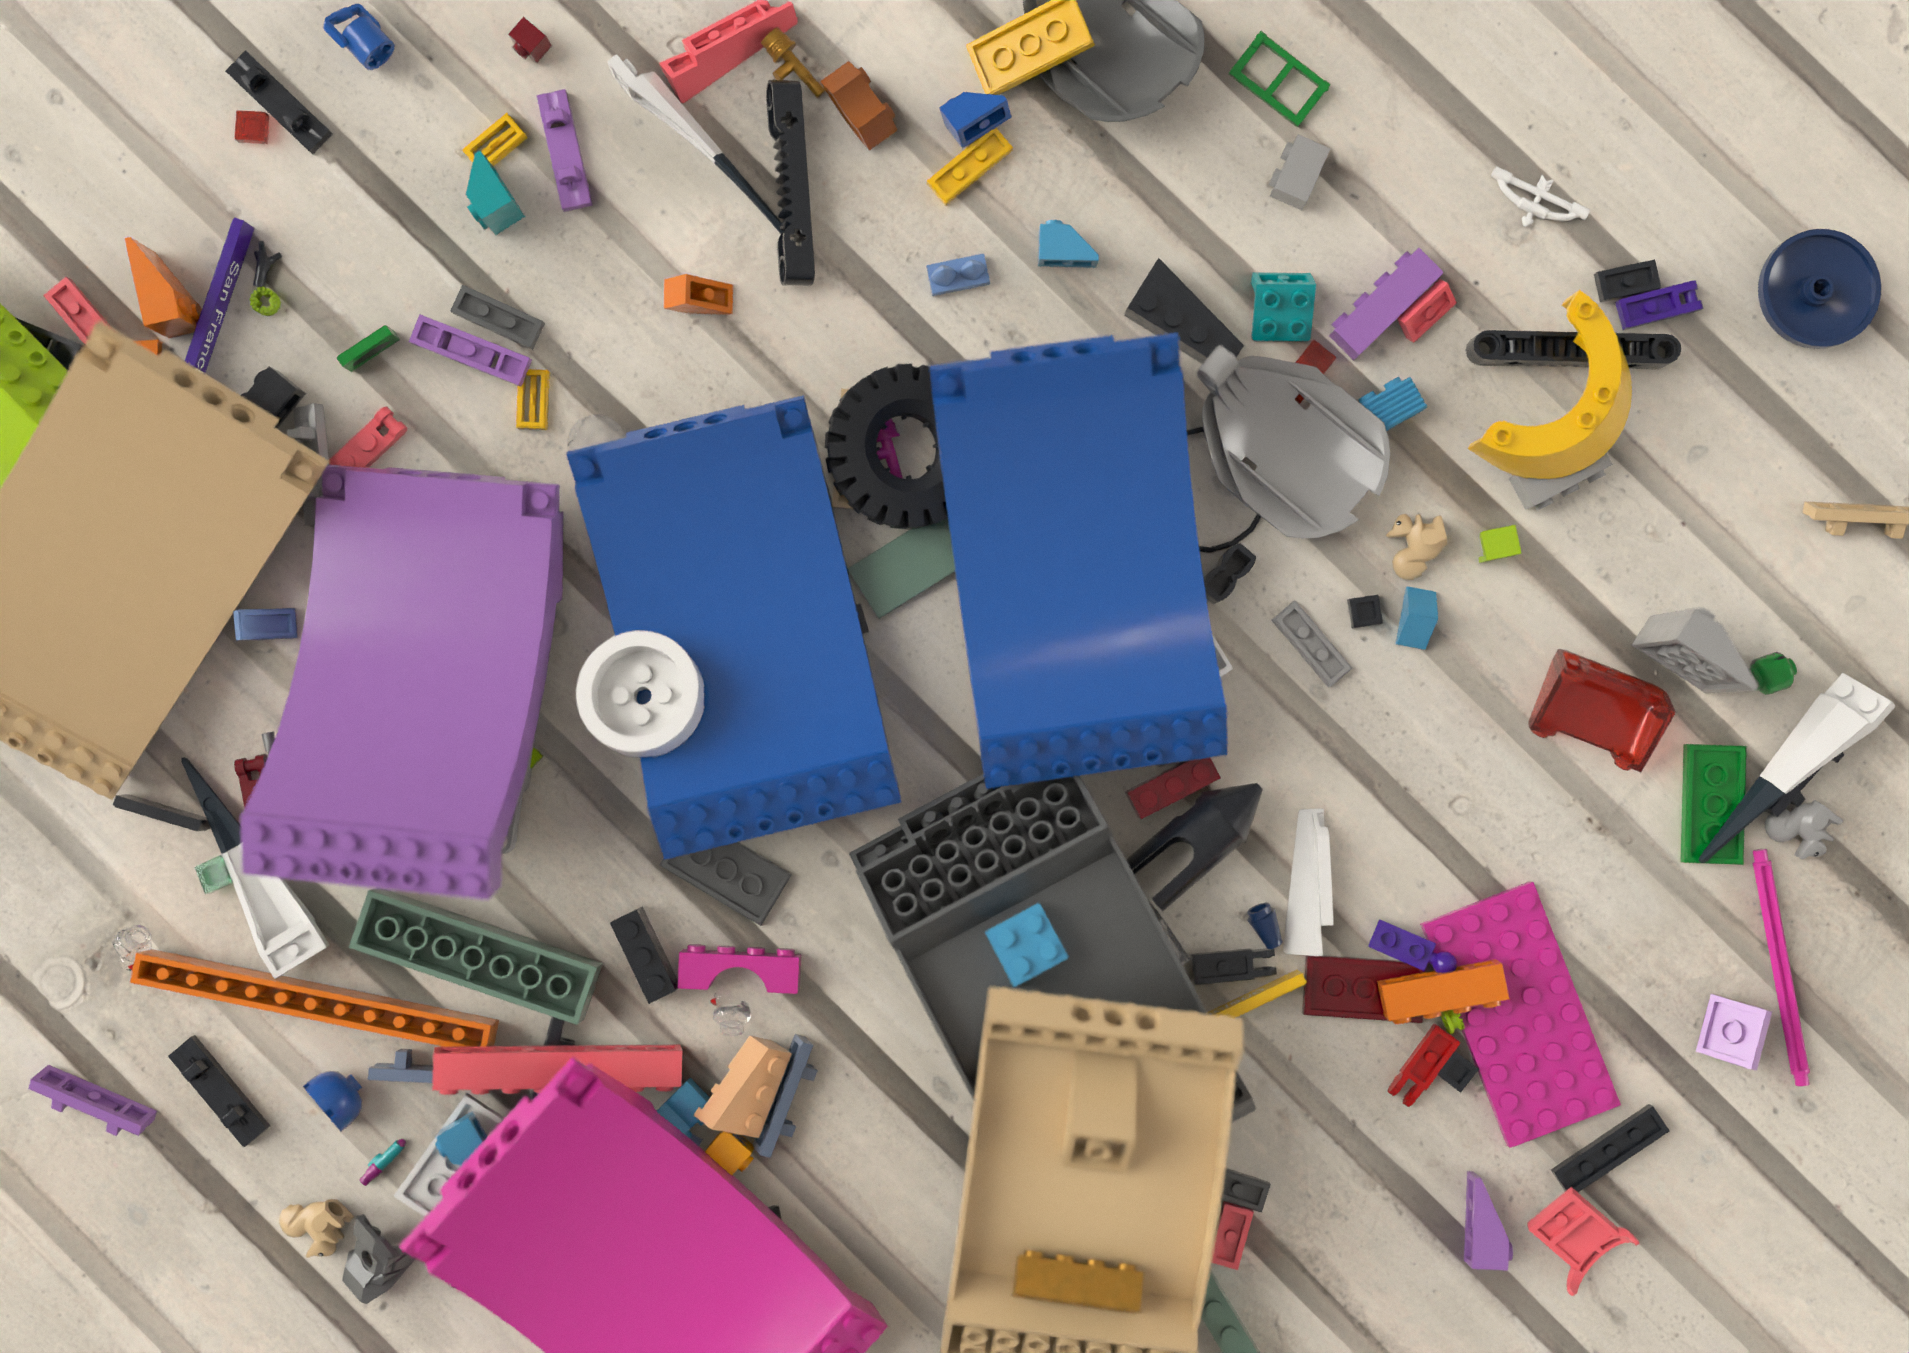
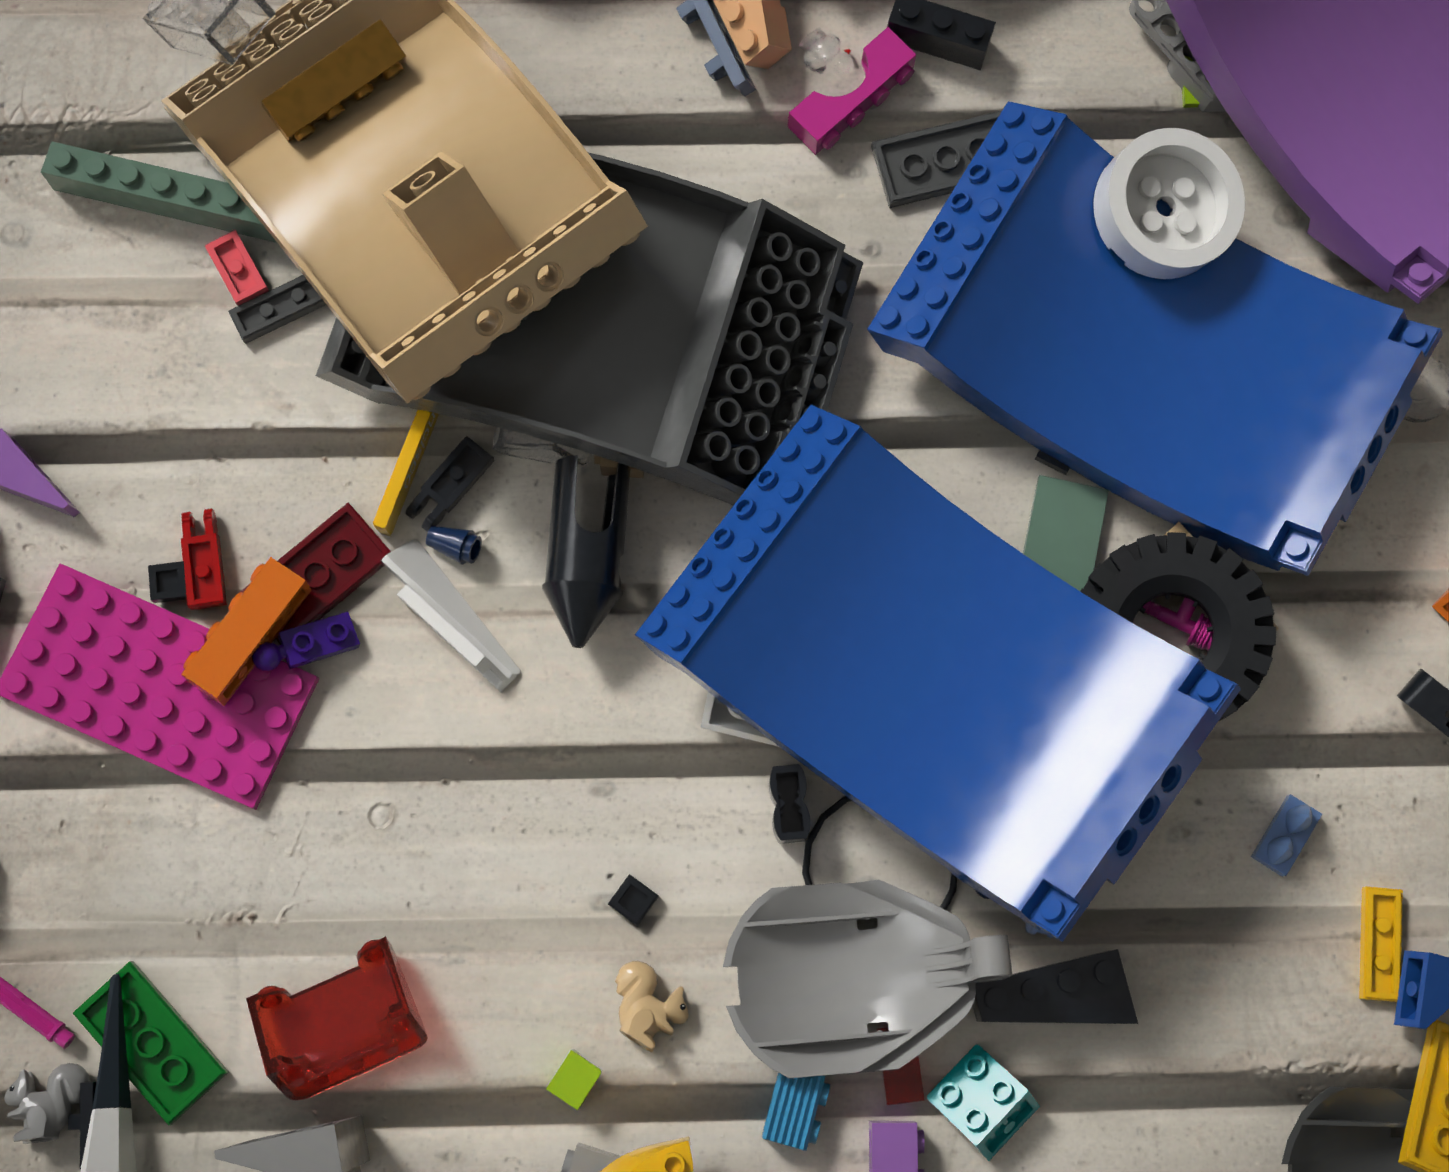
camera: 135 degrees right, 10 degrees down
dark azure brick [985,903,1069,987] -> none
dark azure slope [1038,220,1099,268] -> none
dark red brick [1125,757,1221,819] -> none
light grey tile [1271,601,1352,687] -> none
dark azure slope [1395,586,1438,650] -> none
lime bush [1440,1010,1465,1035] -> none

